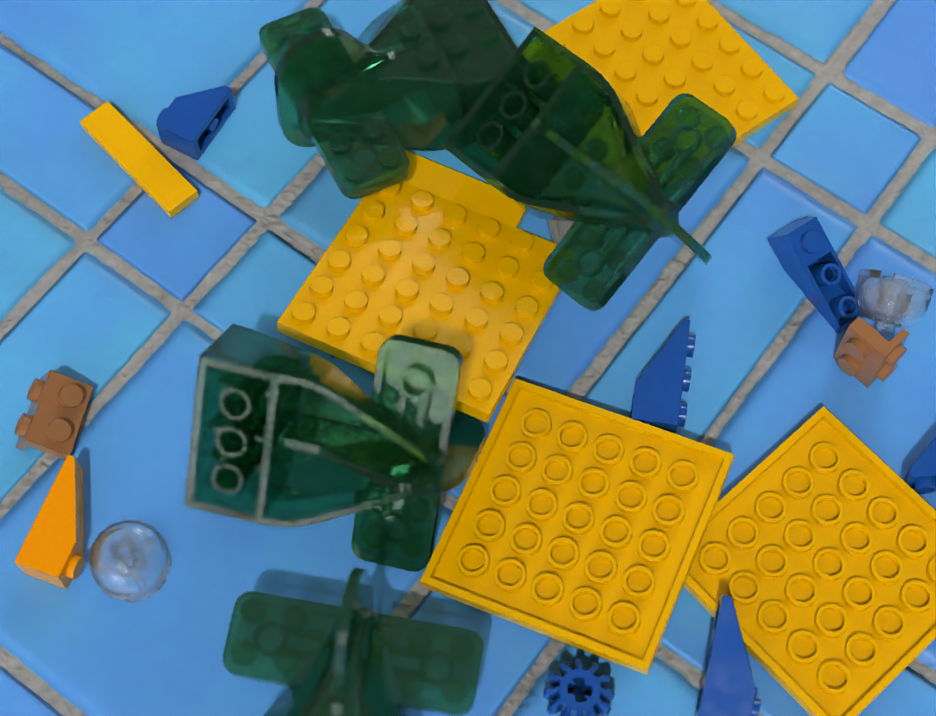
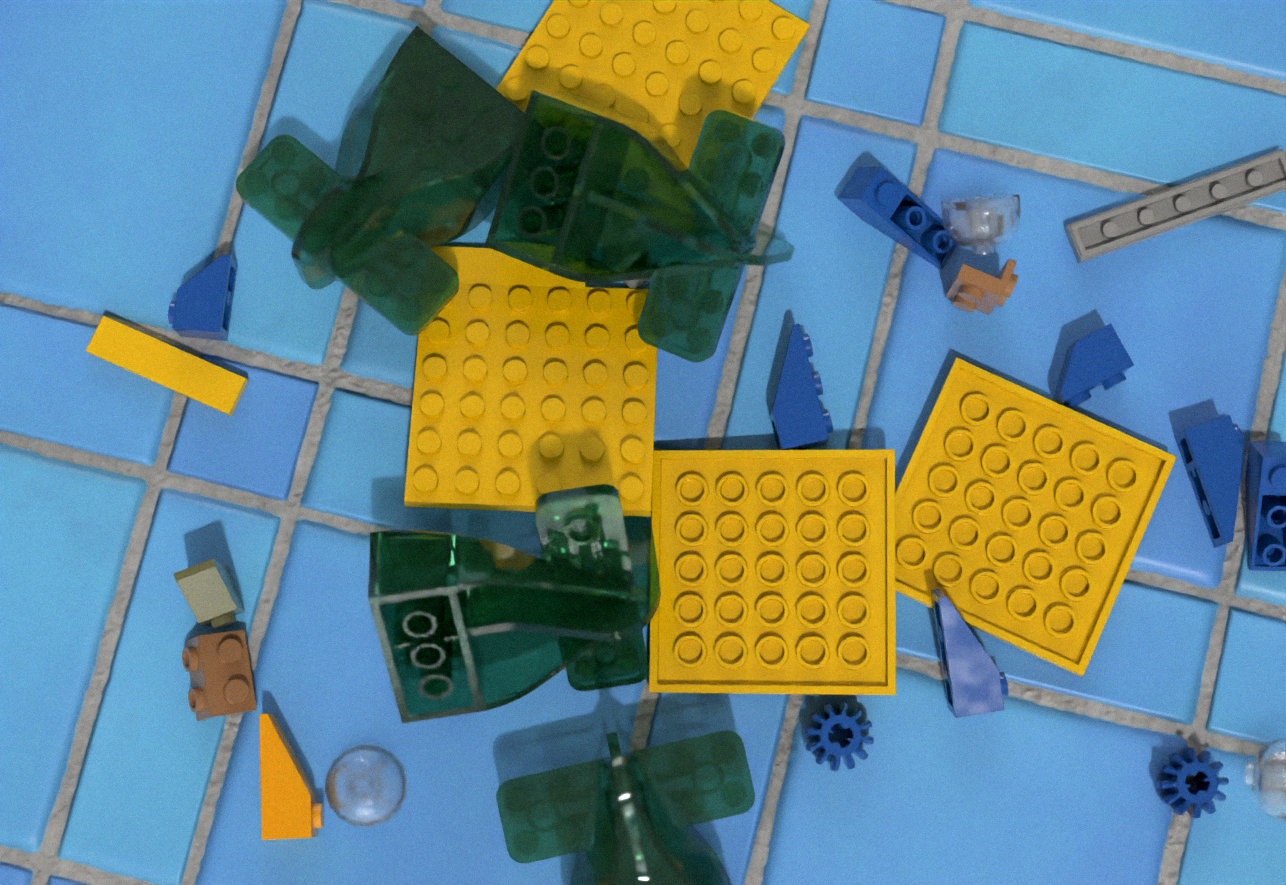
camera: 25 degrees left, 15 degrees up
none -> slope [174,558,245,629]

